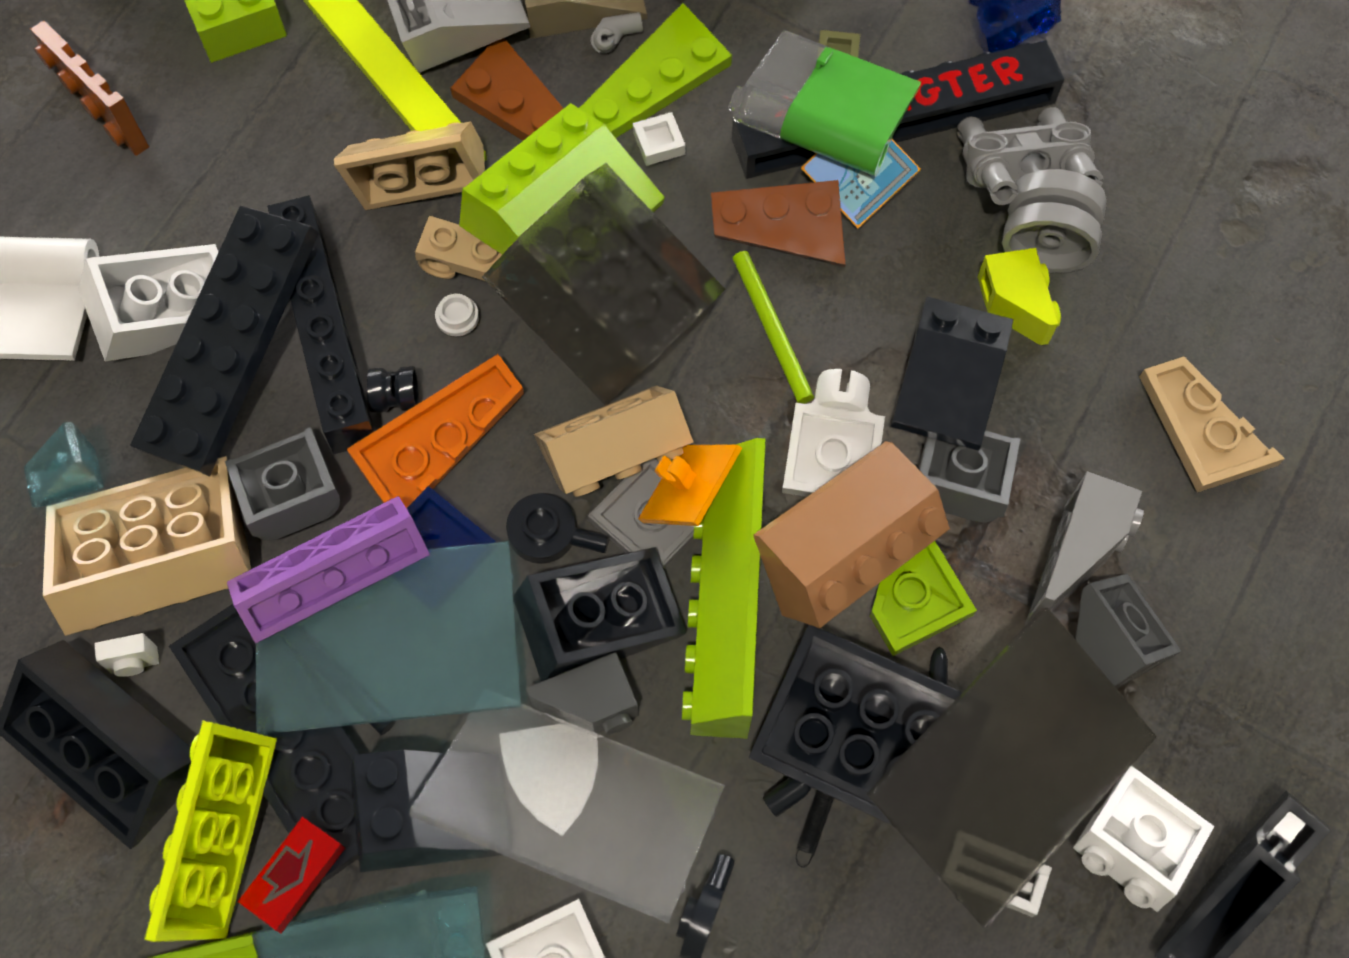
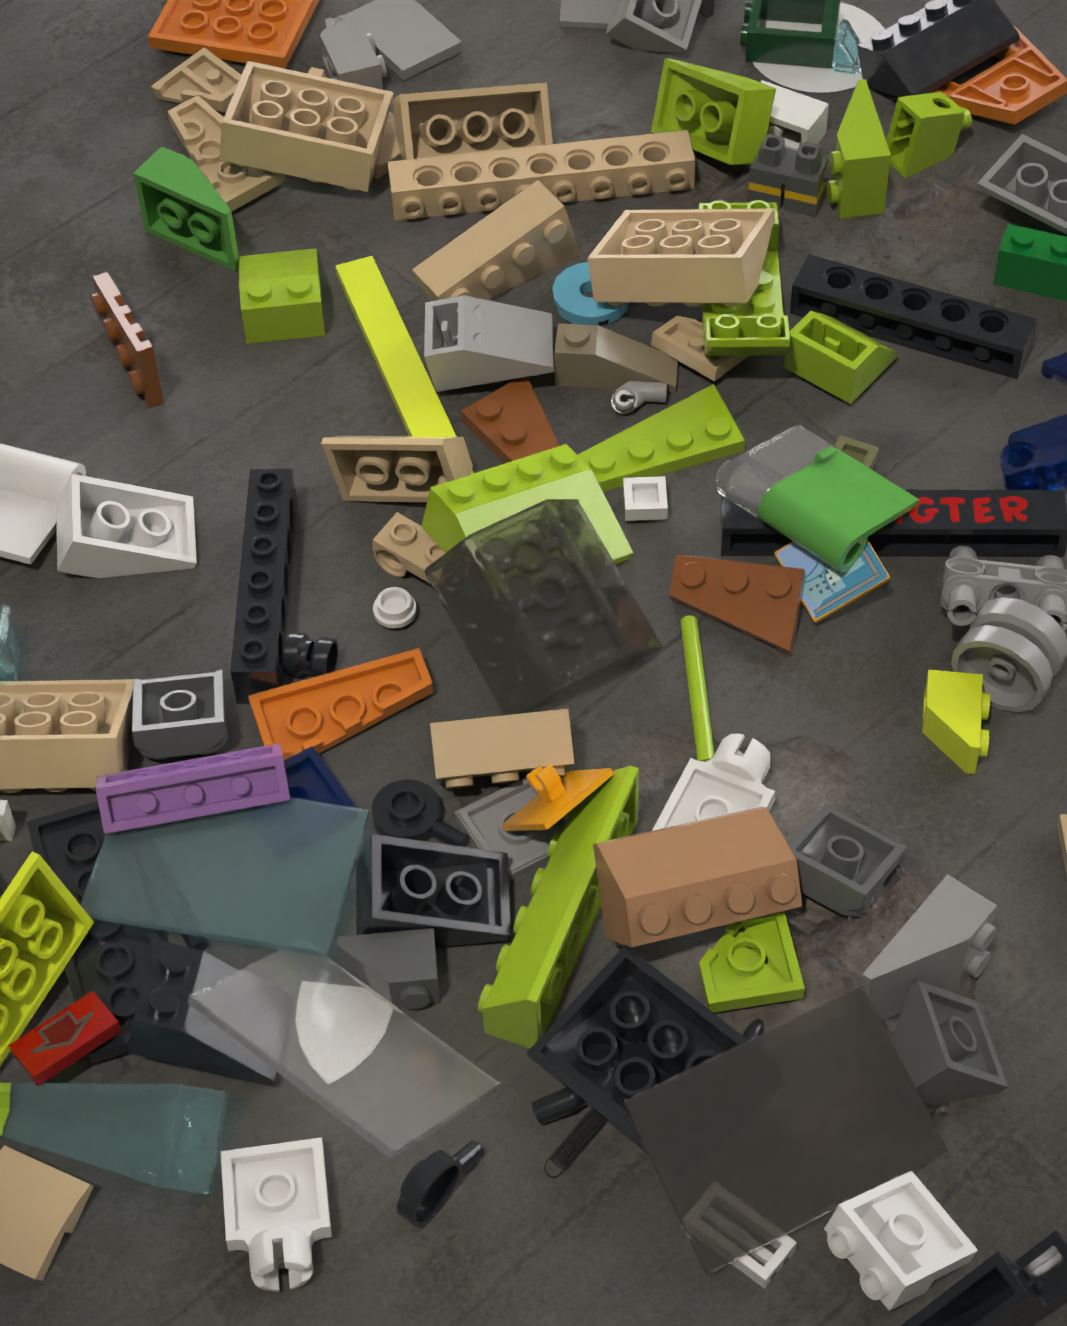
camera: 20 degrees right, 15 degrees down
black plate [130,205,319,477] -> none
black slope [891,297,1013,451] -> none

